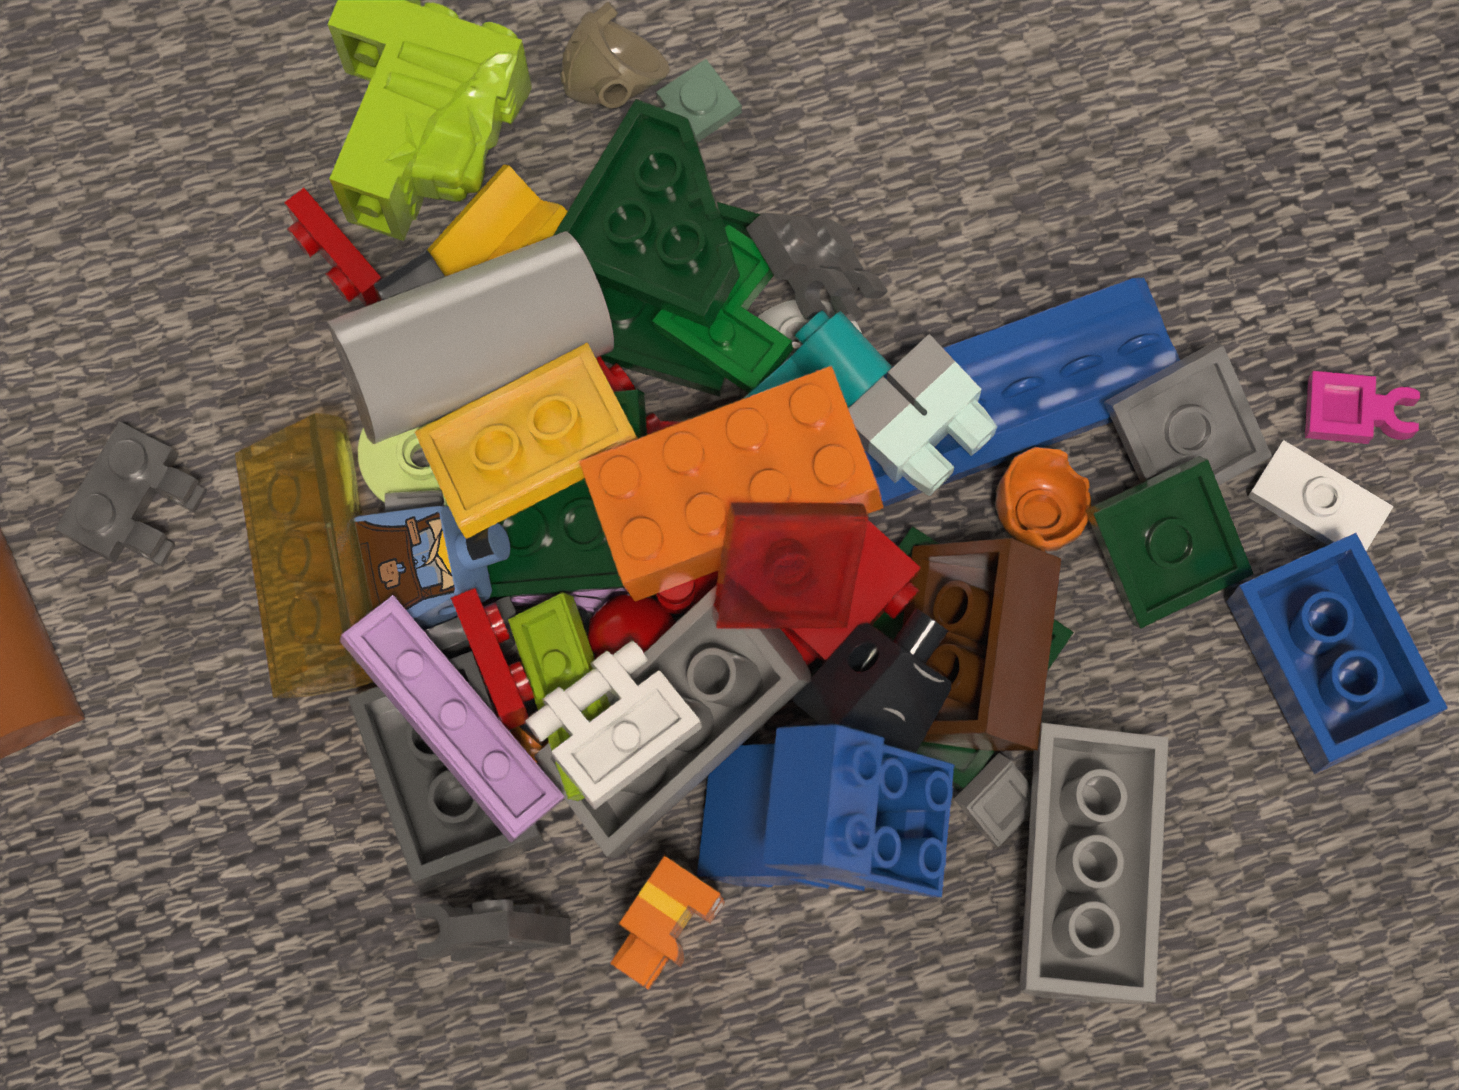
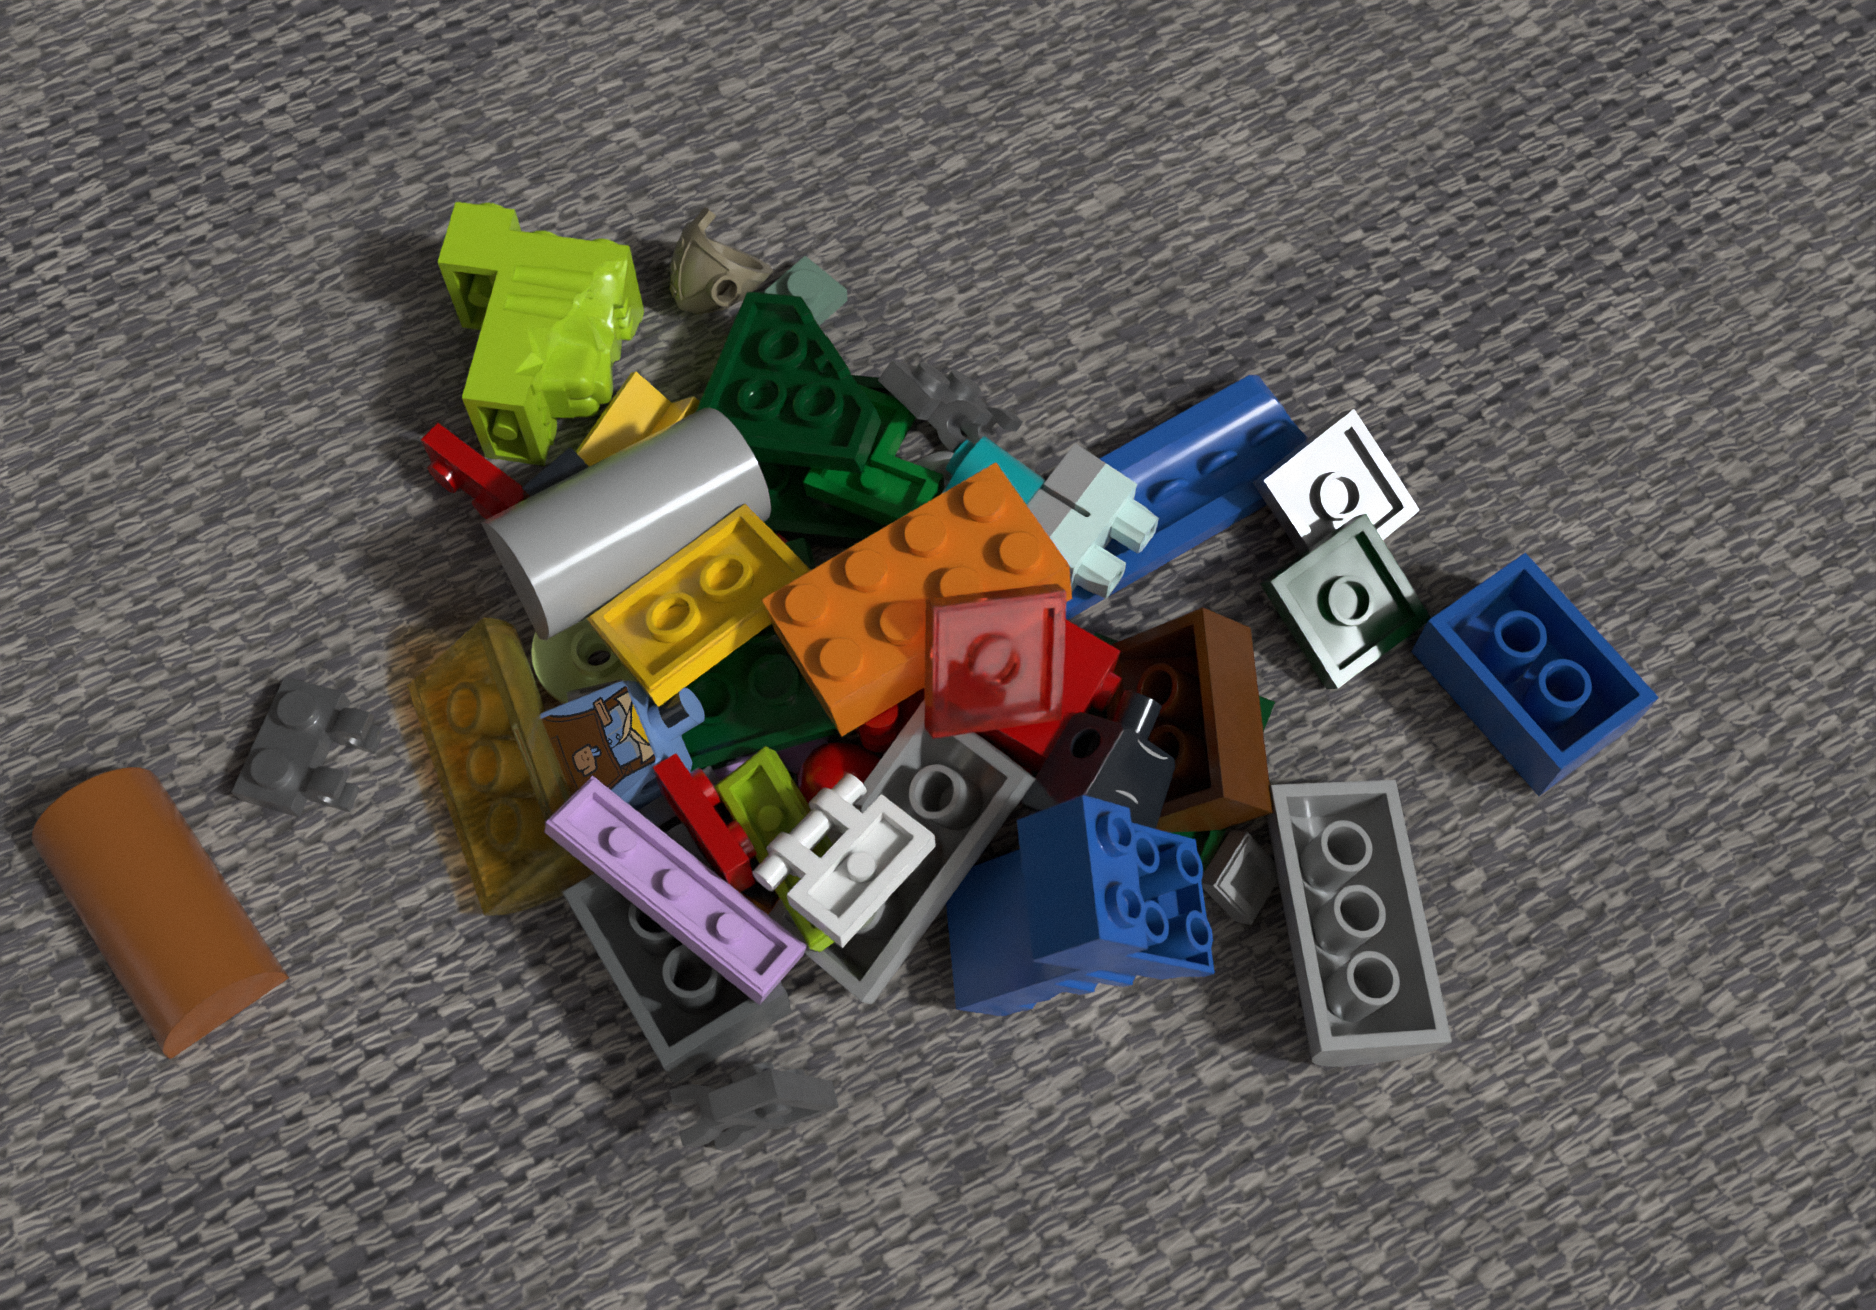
camera: 15 degrees left, 10 degrees down
orange hips [610,856,725,990] -> none
orange hair [995,447,1091,551] -> none
white plate [1248,440,1394,551] -> none
dark pink plate [1305,371,1420,444] -> none

